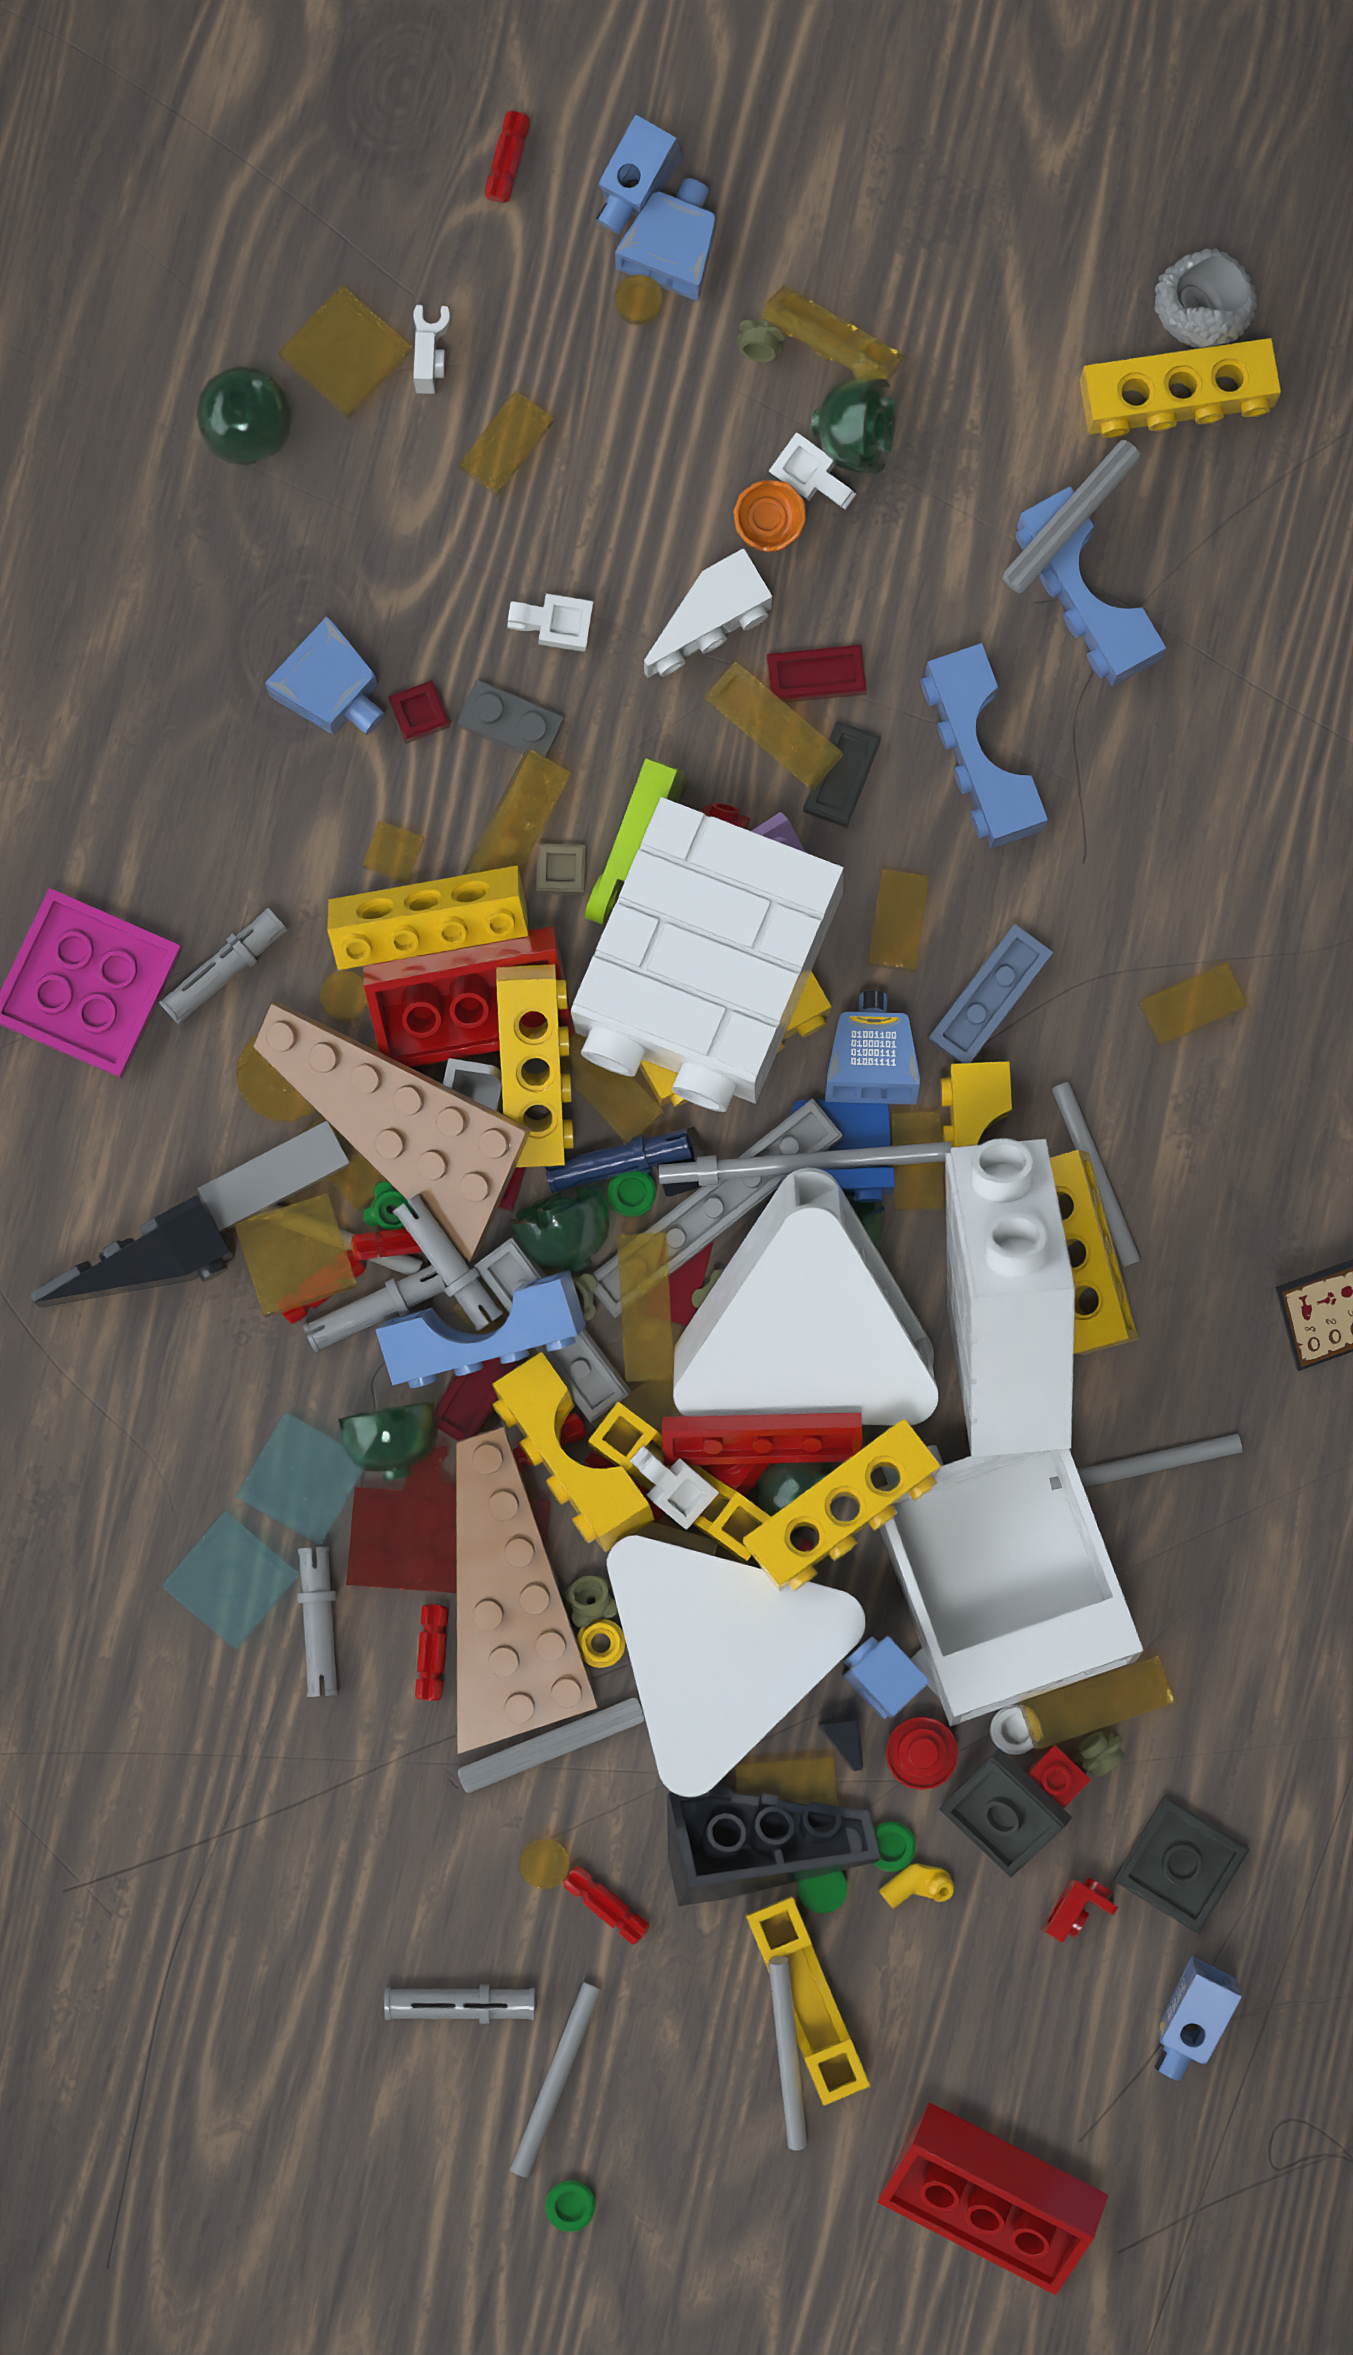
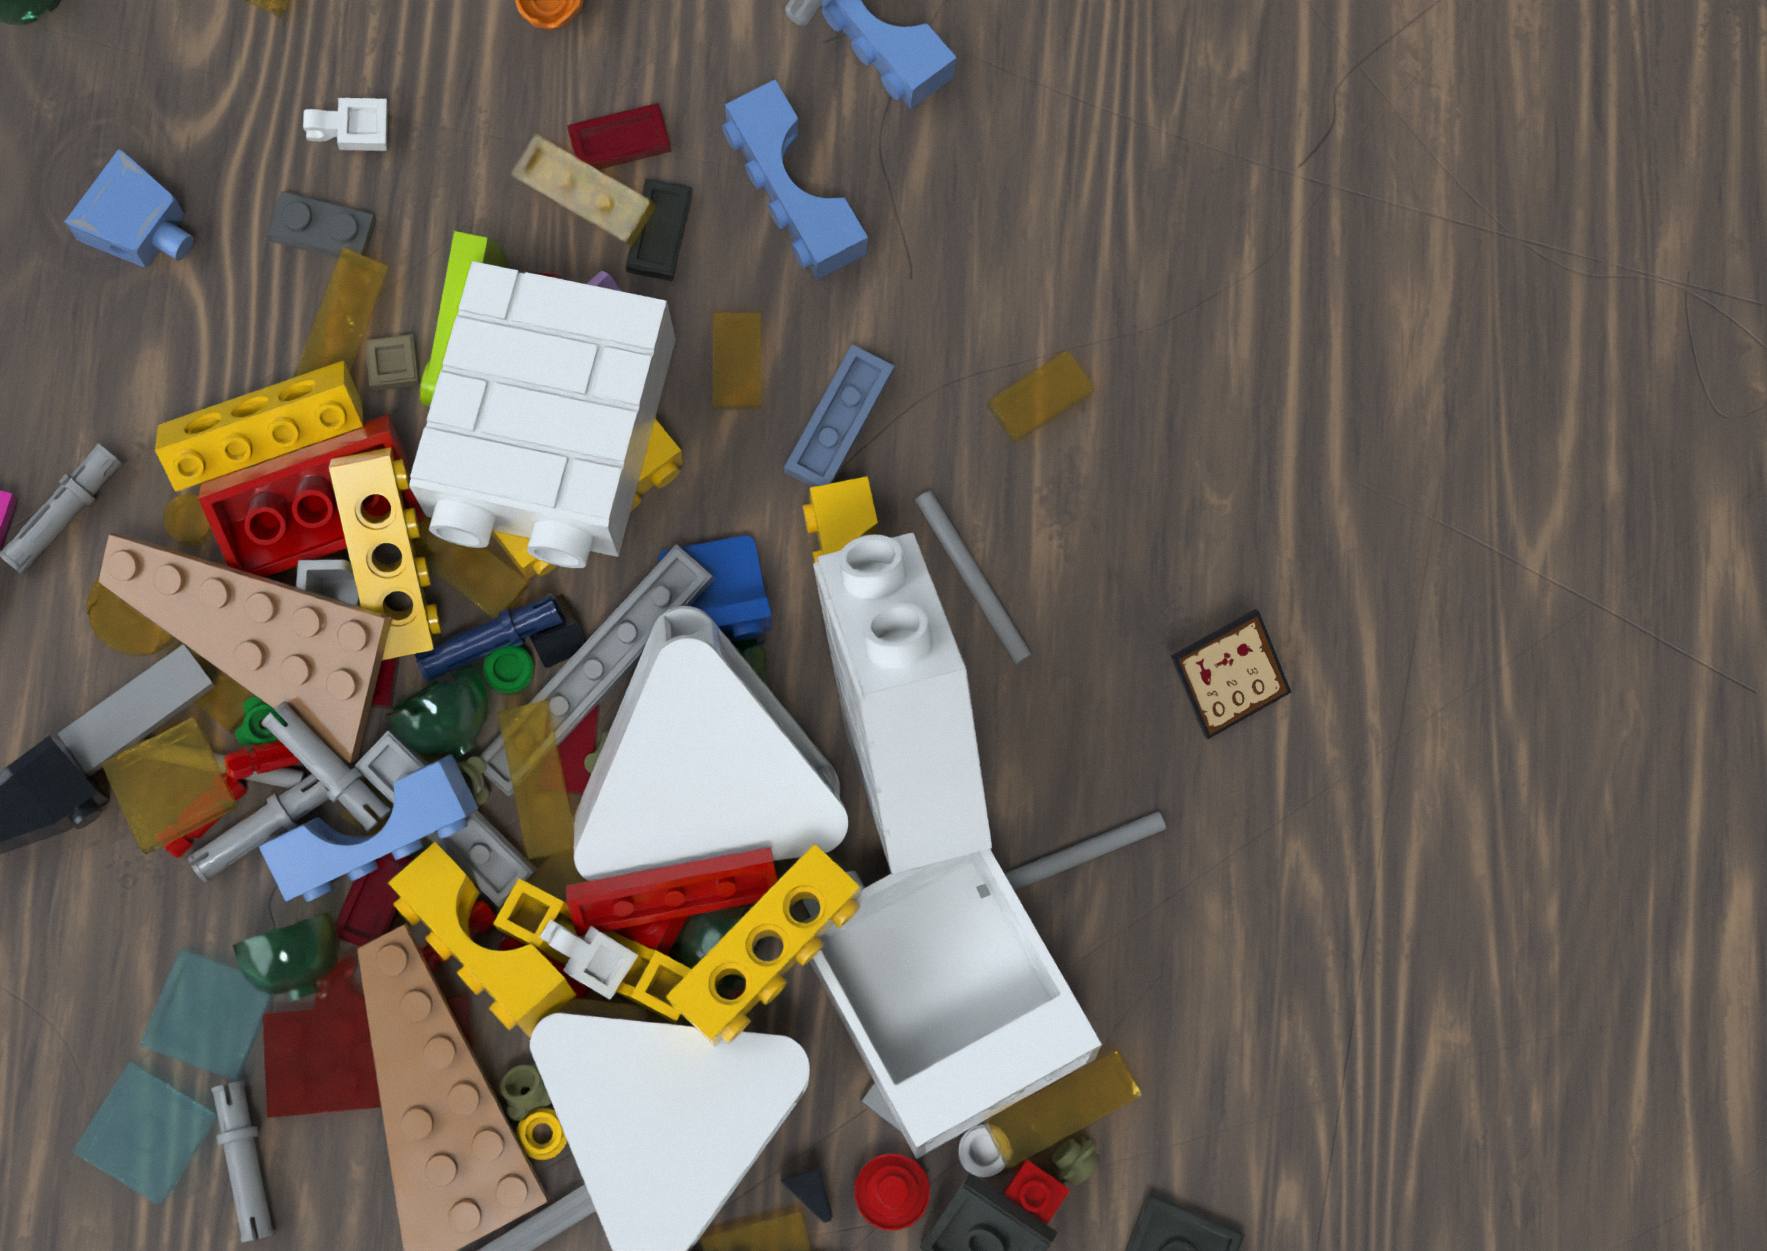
camera: 15 degrees left, 5 degrees down
clear yellow tile [362,821,425,884] -> none
dark red tile [388,680,450,744] -> none
red axle [415,1604,448,1701] -> none
white slope [644,548,772,678] -> none
light grey bar [658,1141,951,1186] -> none
medium blue torso [825,990,920,1104] -> none
medium blue arch [842,1636,930,1720] -> none
clear yellow tile [891,1112,944,1211] -> none
yellow brick [1050,1150,1139,1355] -> none

